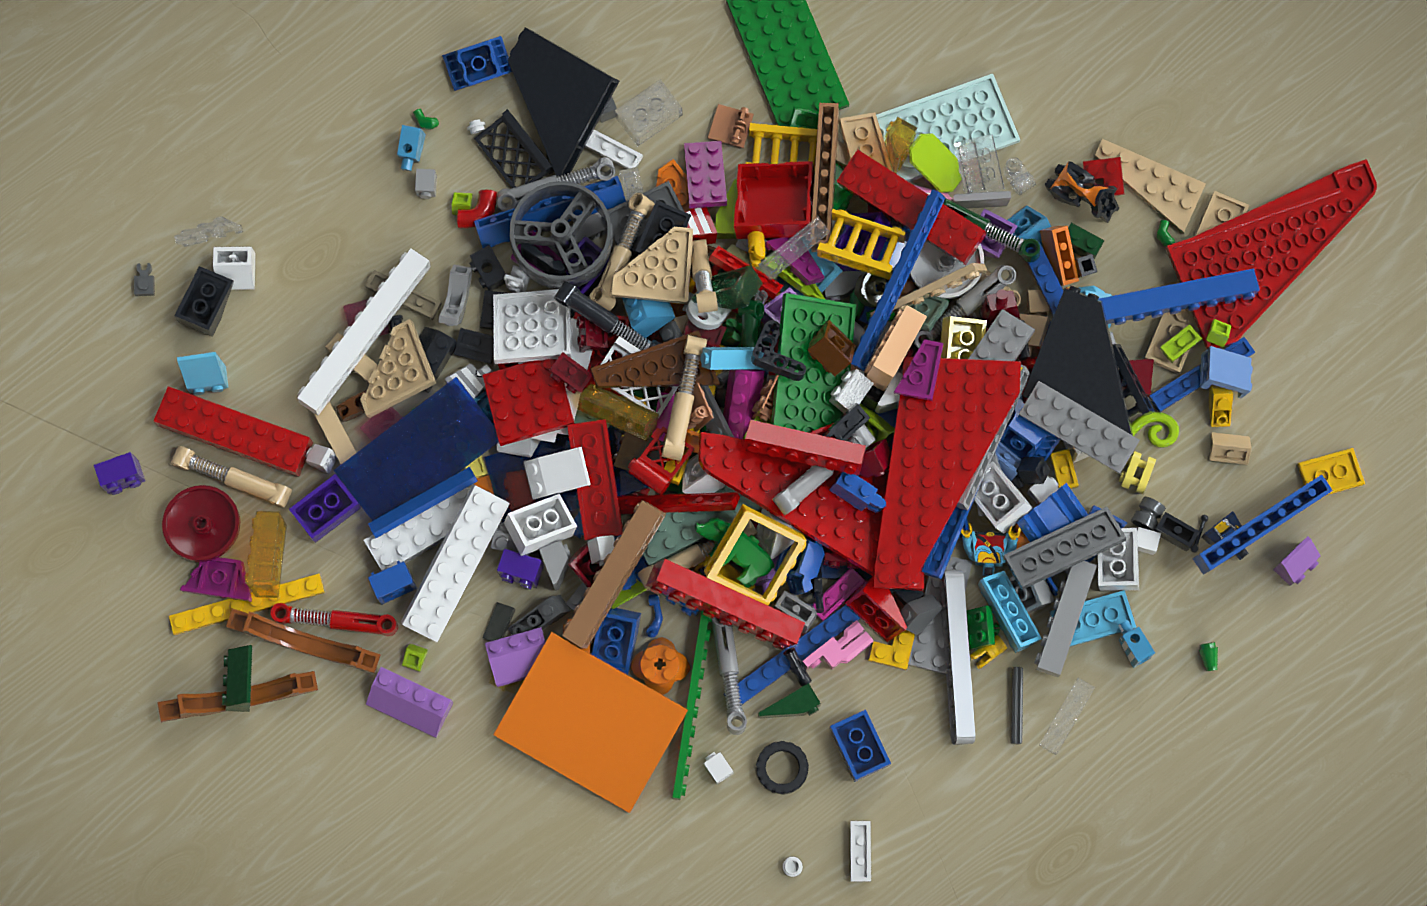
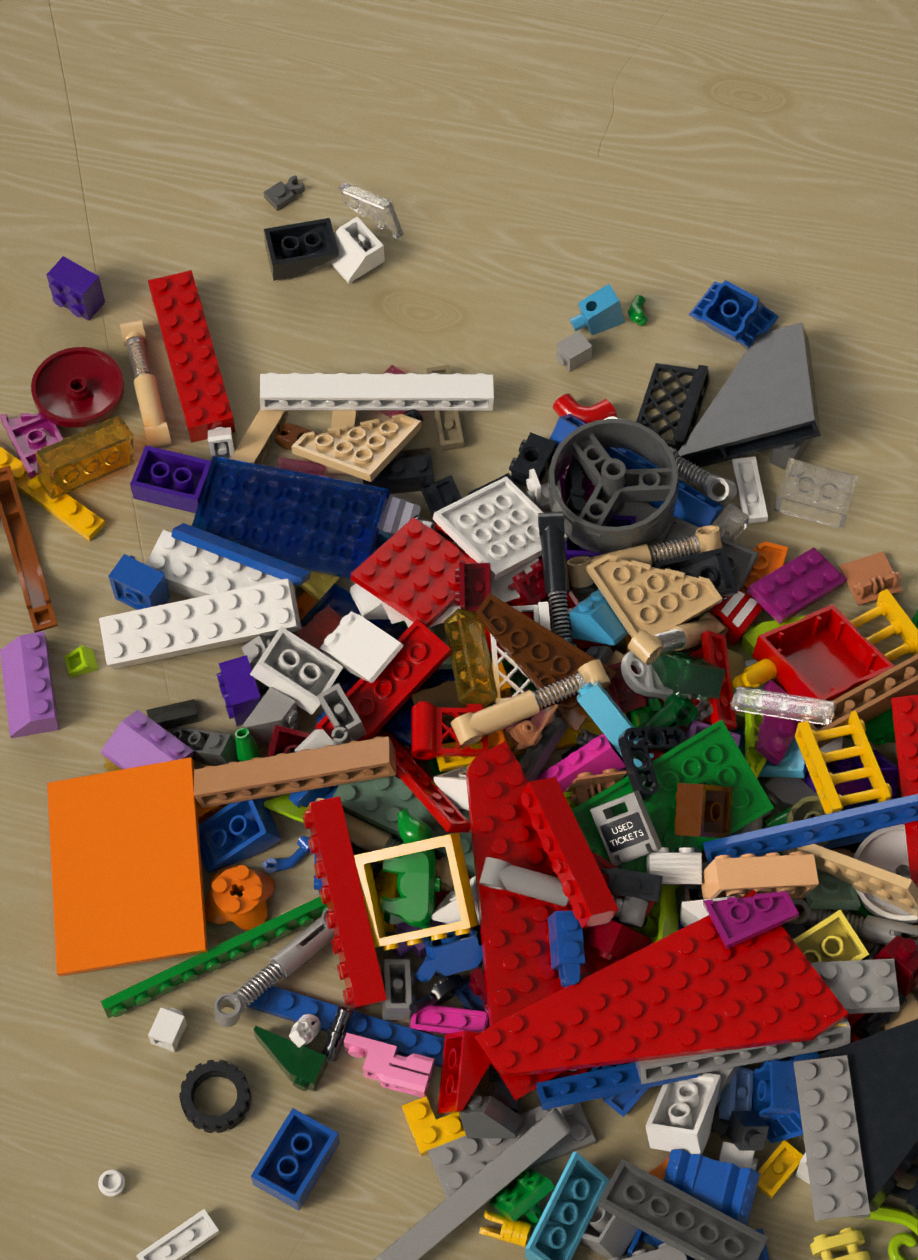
camera: 55 degrees right, 15 degrees down
medium azure slope [177,352,228,395] -> none
red piece [271,603,398,636] -> none
light grey arch [439,265,472,326] -> none
lime slope [451,192,473,215] -> none
white plate [467,119,485,134] -> none
torso [961,523,1021,577] -> none
none -> green cone [235,728,261,762]
none -> white hinge [289,1014,321,1048]
none -> light grey hinge [317,683,367,745]
none -> light grey container [590,790,661,866]

